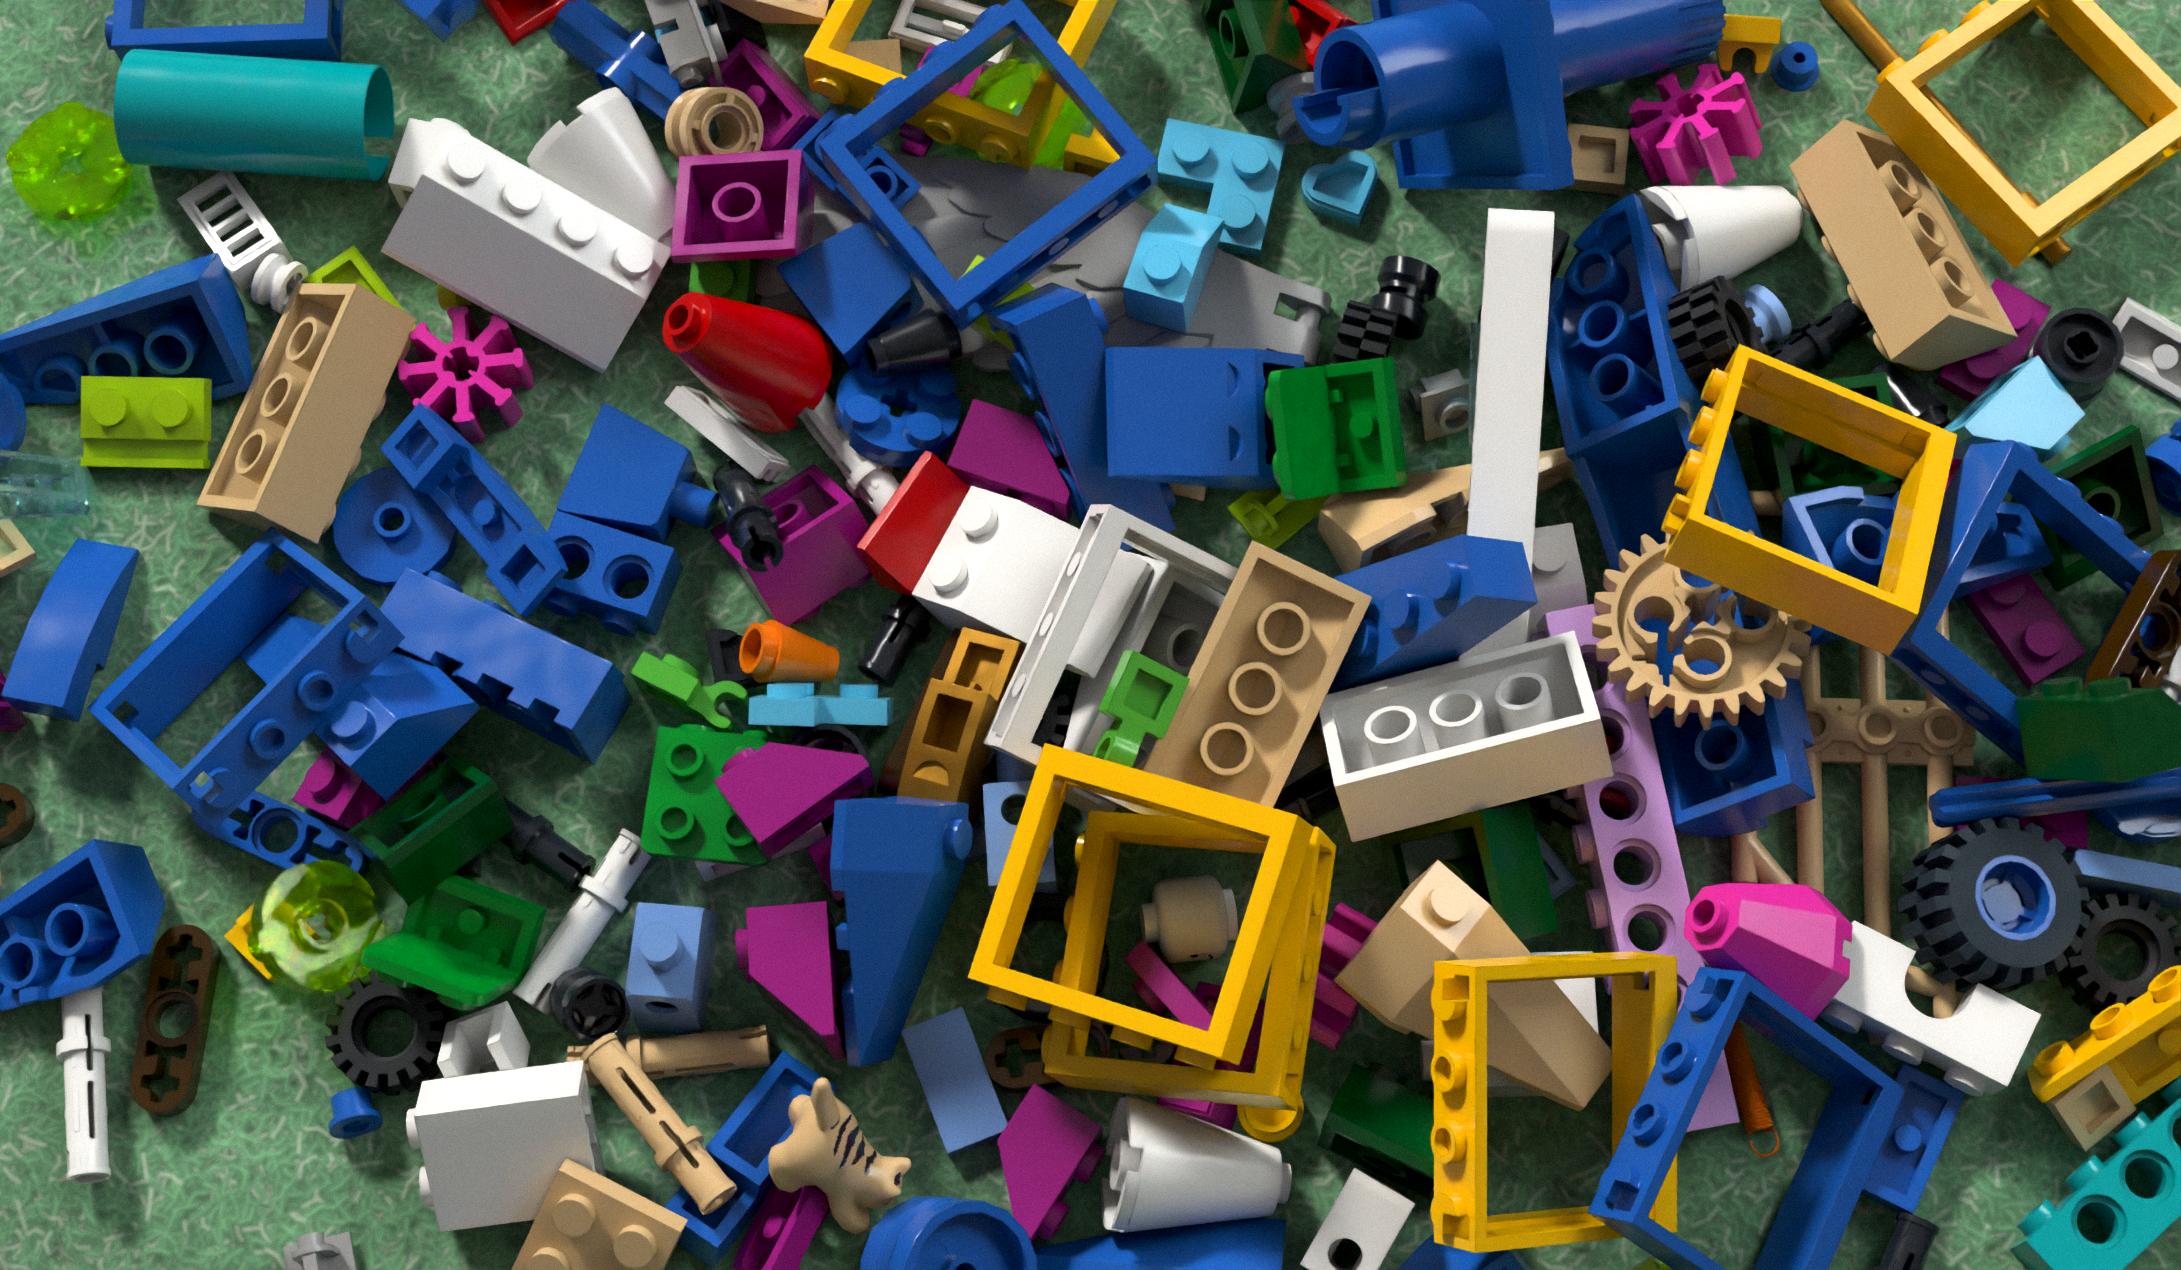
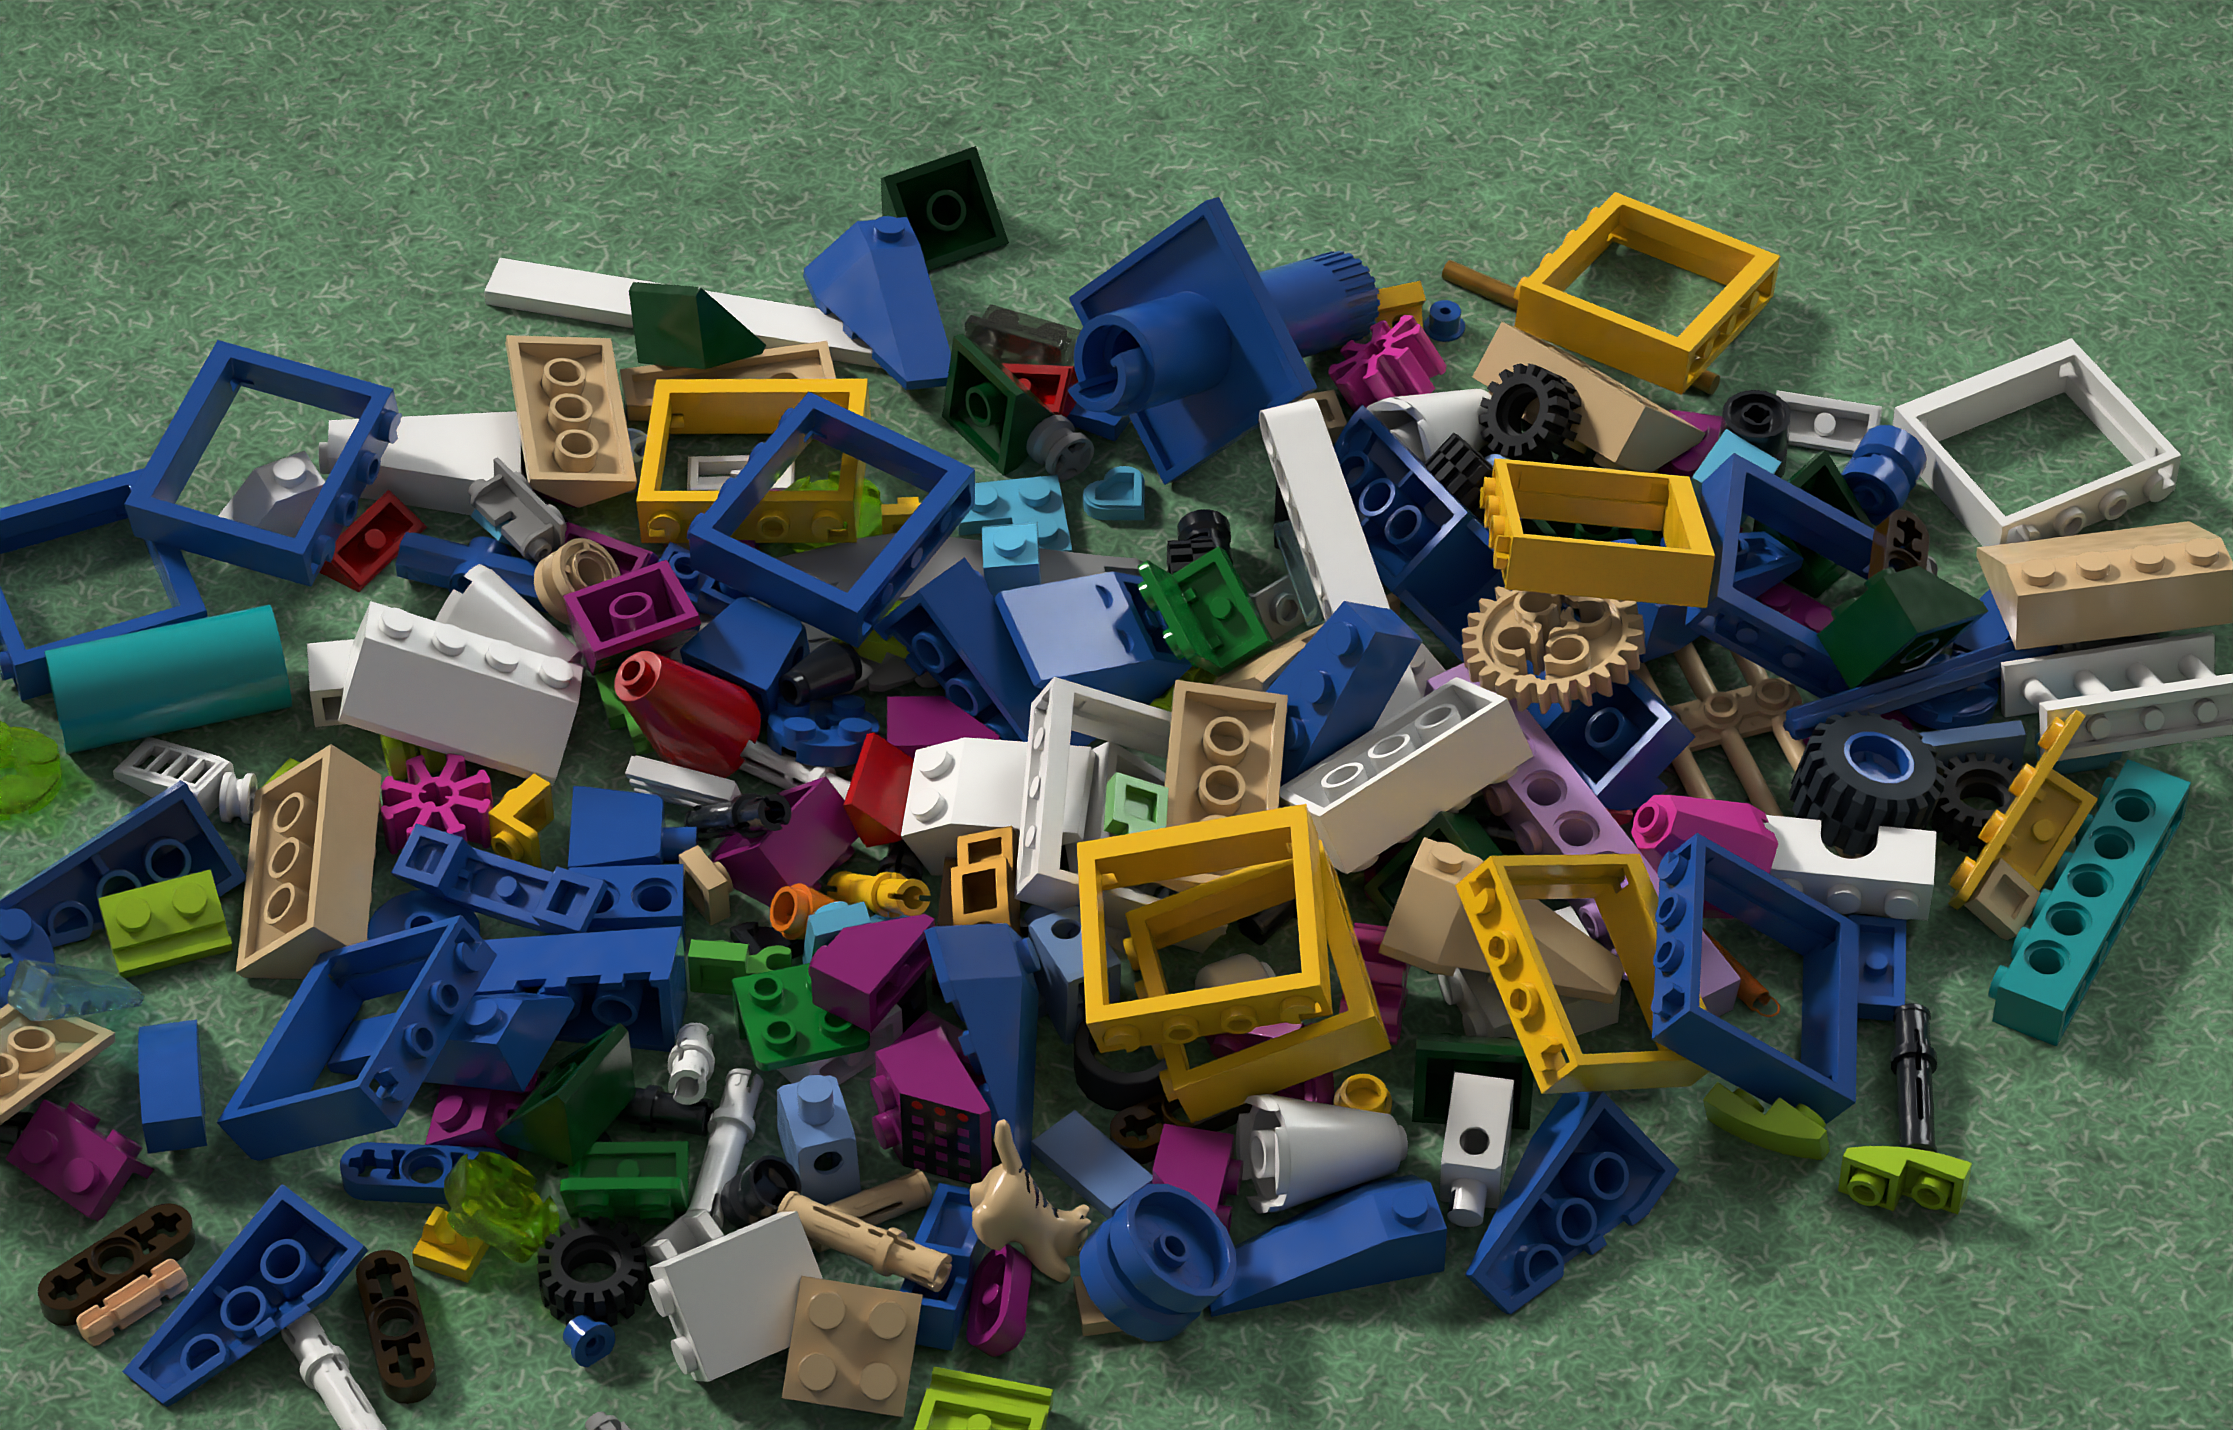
camera: 25 degrees left, 25 degrees down
none -> yellow bracket [488,773,554,868]
none -> white pin [668,1022,715,1105]
none -> tan plate [679,845,733,925]
none -> yellow pin [827,871,930,918]
none -> black tyre [1479,363,1582,463]

